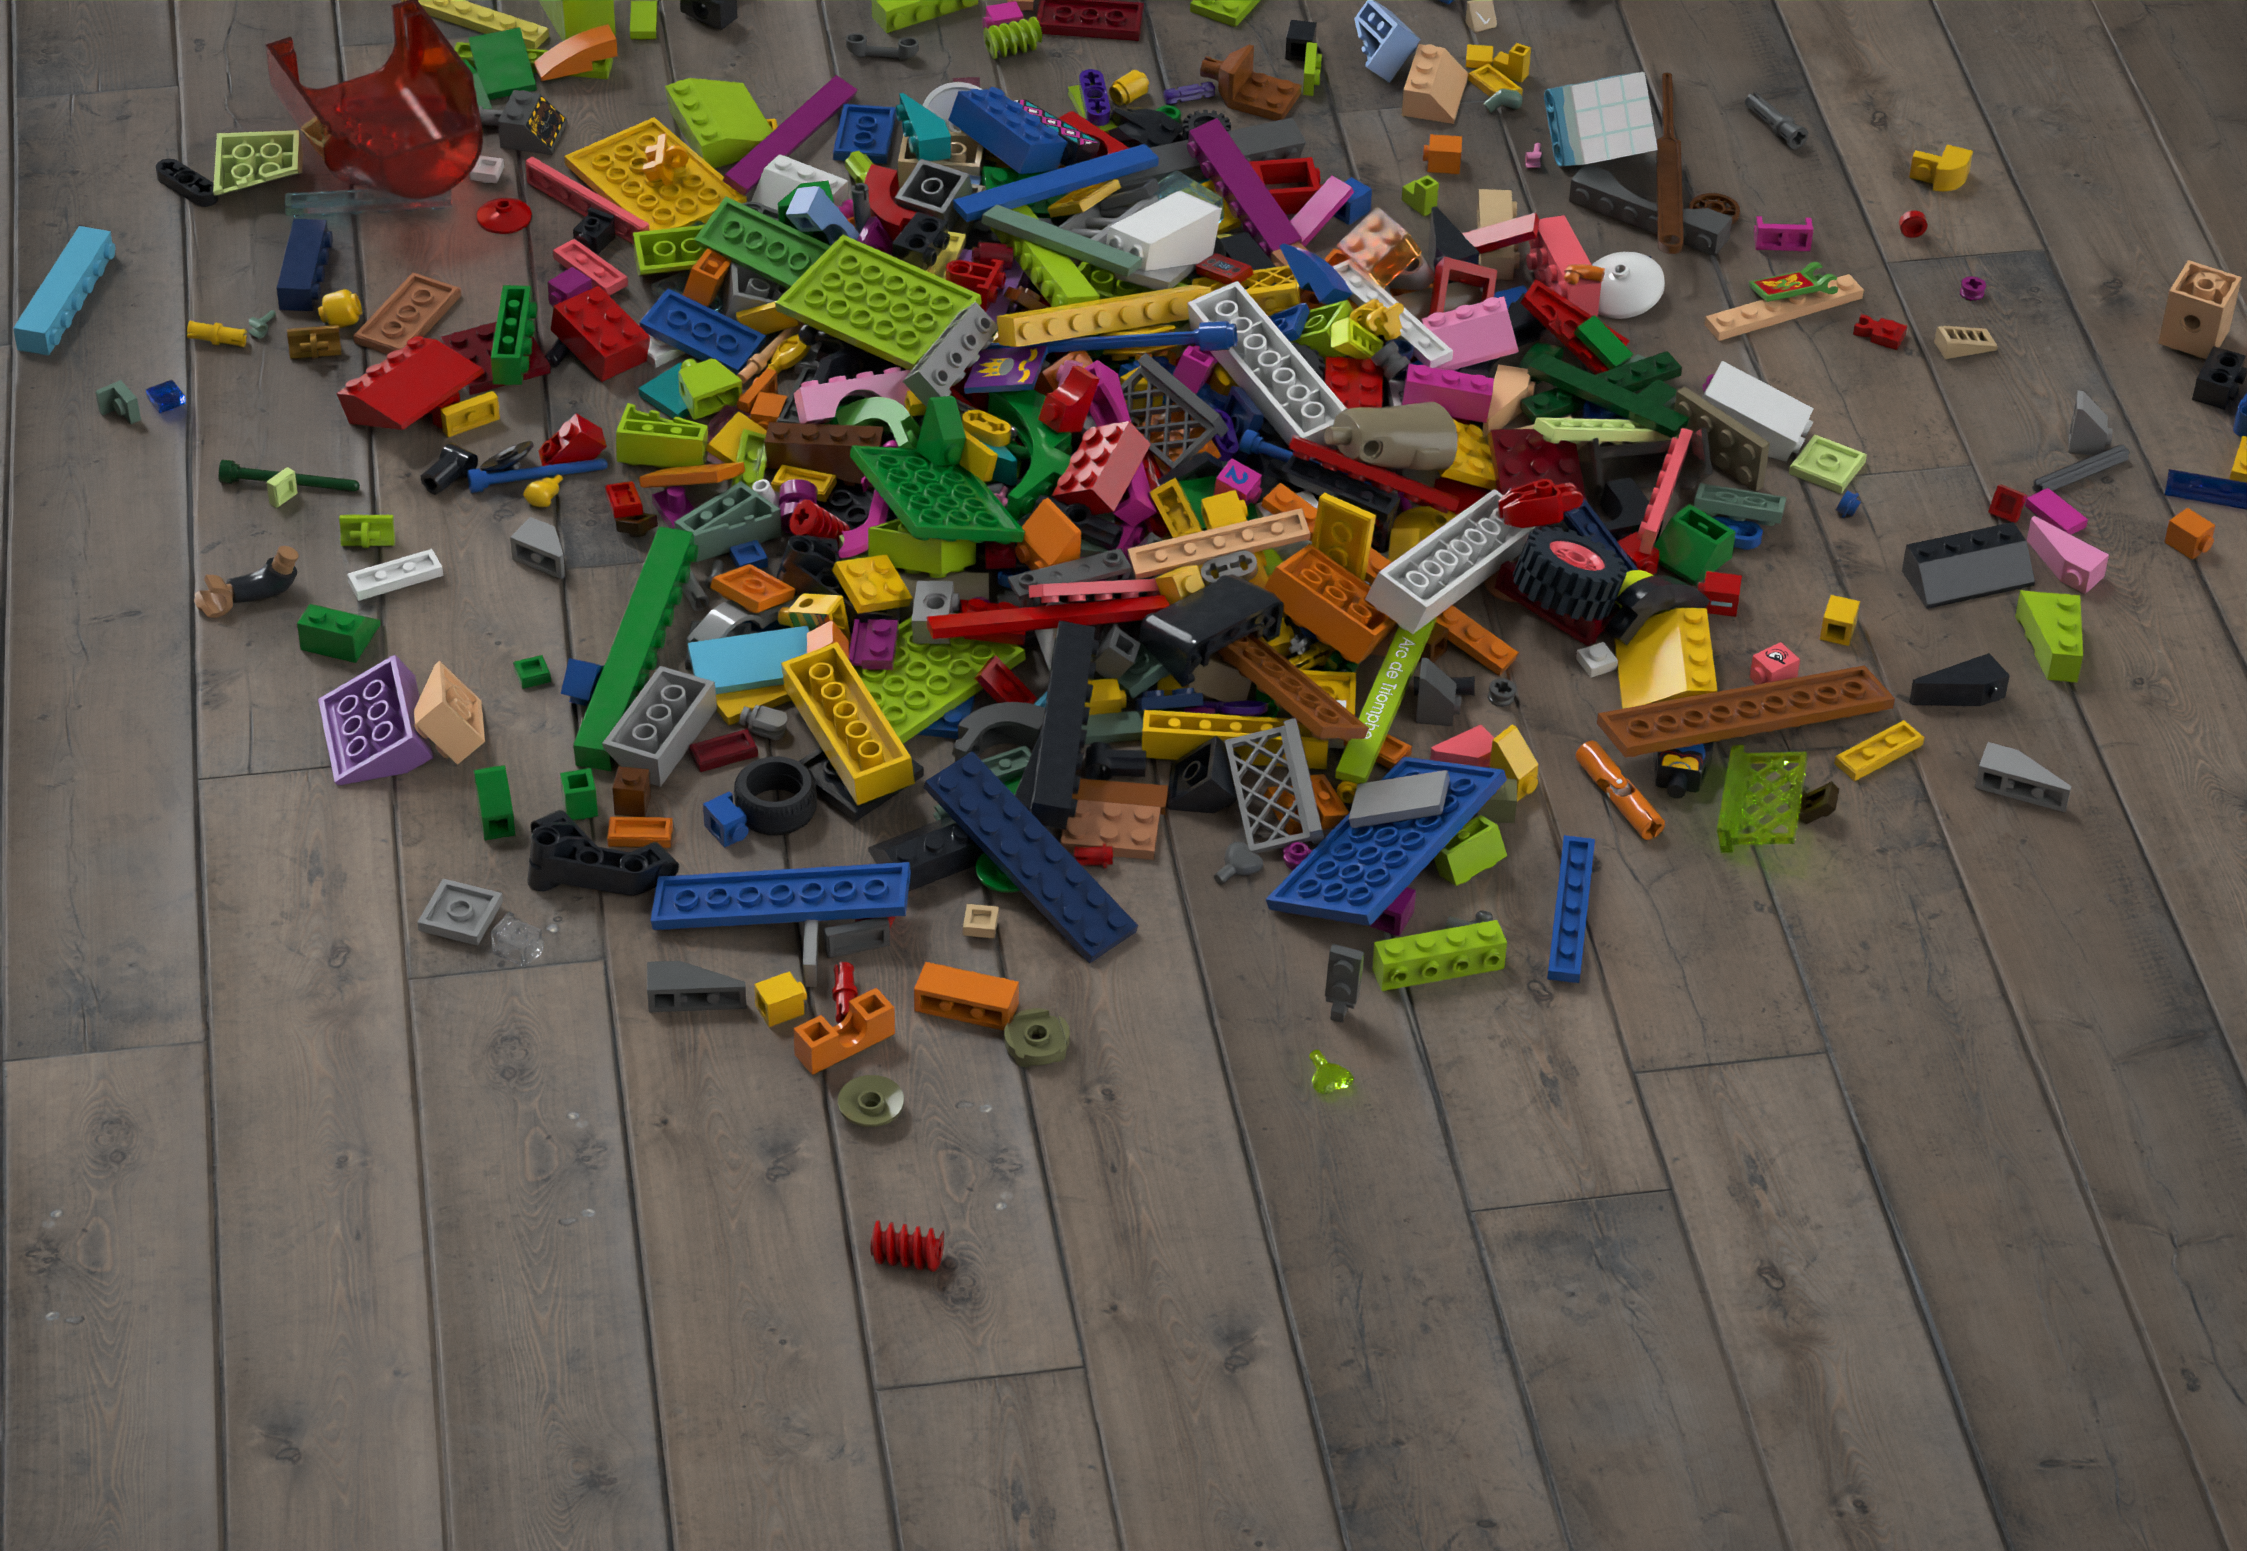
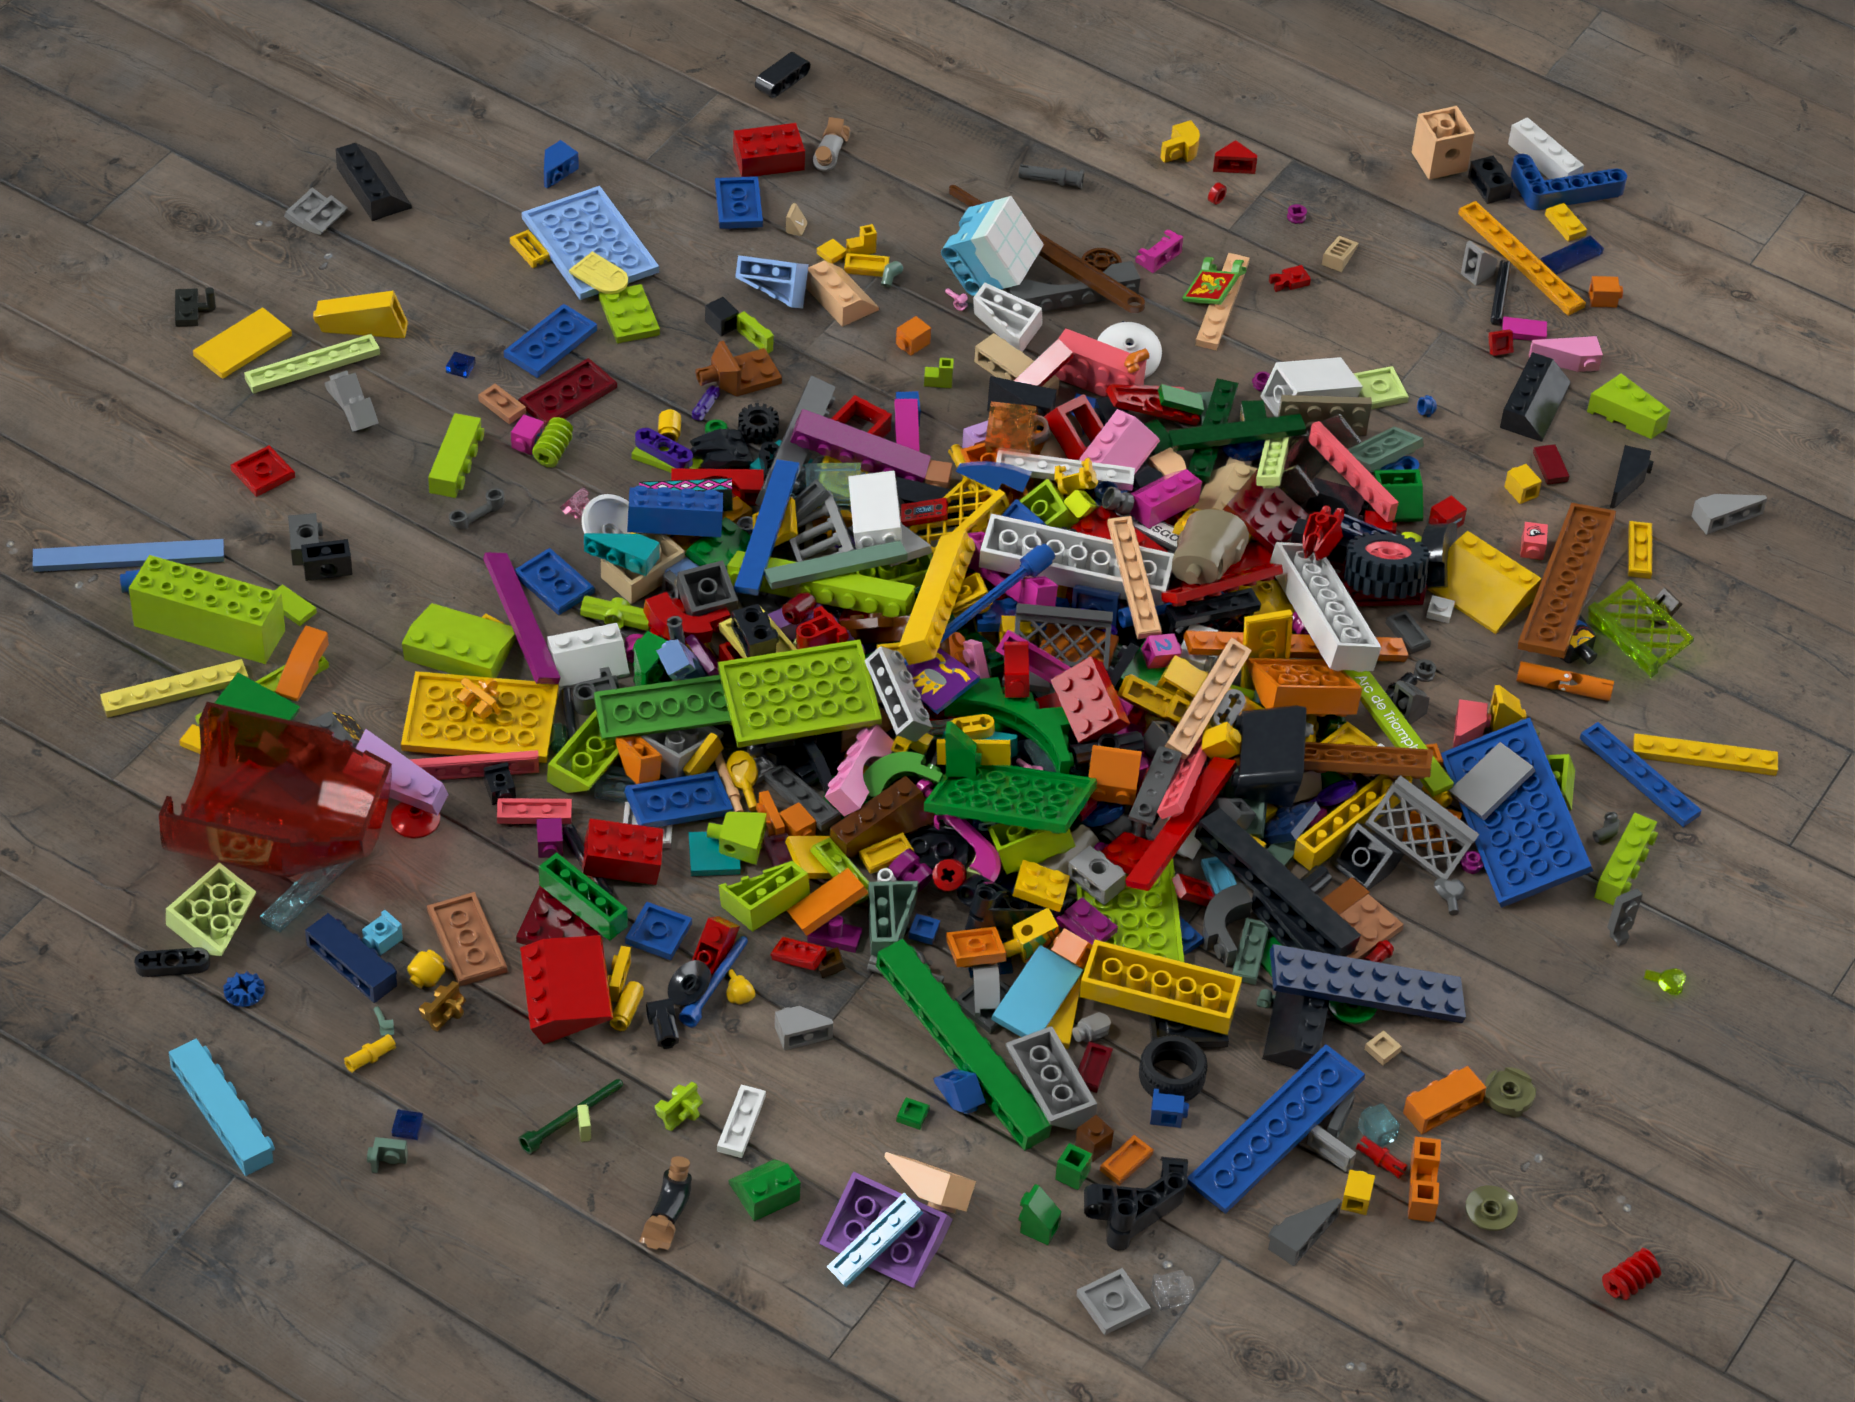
camera: 50 degrees left, 5 degrees up
none -> blue gear [223,971,265,1007]
none -> lavender wedge [344,729,448,816]
none -> medium azure brick [362,910,403,956]
none -> yellow piece [610,981,644,1031]
none -> blue plate [625,902,692,960]
none -> tile [827,1193,923,1287]
none -> white wedge [973,283,1042,352]
none -> light nougat tile [1107,516,1162,639]
none -> red slope [1213,140,1257,174]
none -> clear light blue brick [1358,1103,1400,1147]
none -> dark grey tile [1385,610,1431,654]
none -> light orange tile [1458,201,1586,316]
none -> dark red tile [1533,444,1570,485]
none -> yellow plate [1633,733,1778,776]

